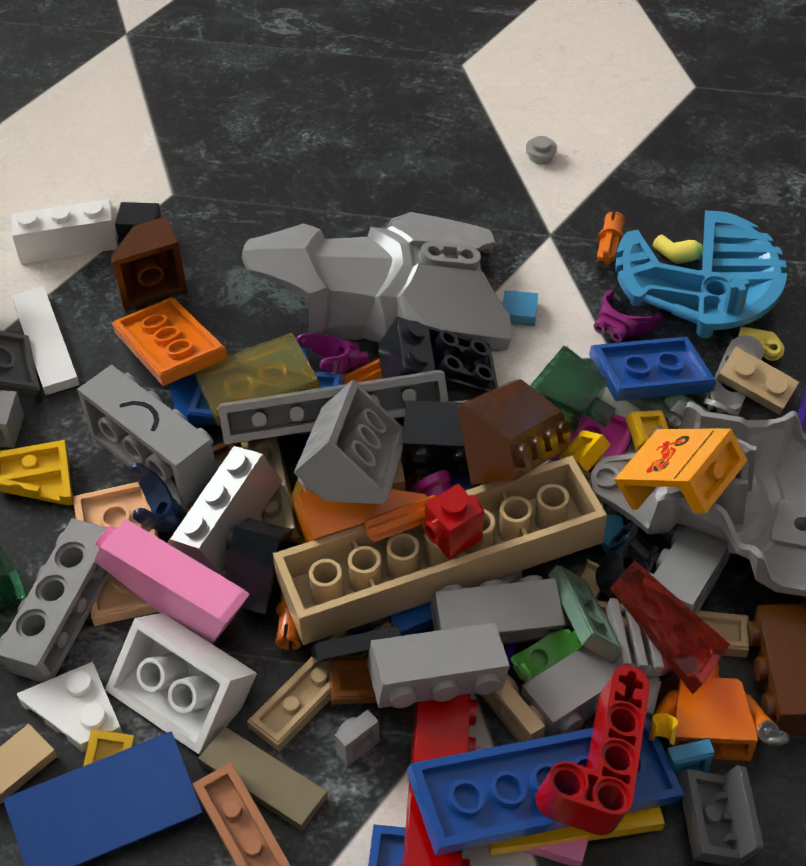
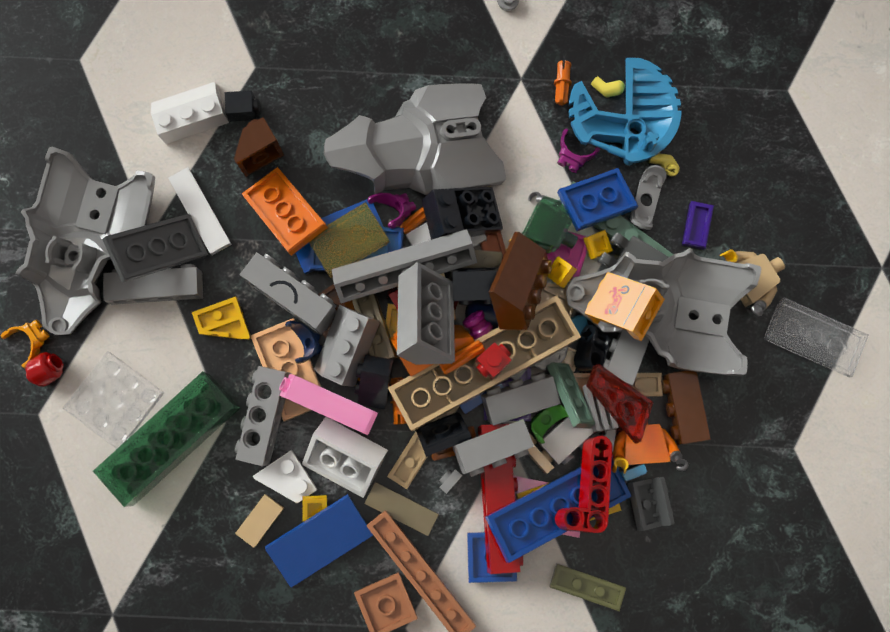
camera: 10 degrees left, 30 degrees up
dark azure tile [503,290,538,326] -> none
tan plate [717,347,799,415] -> none

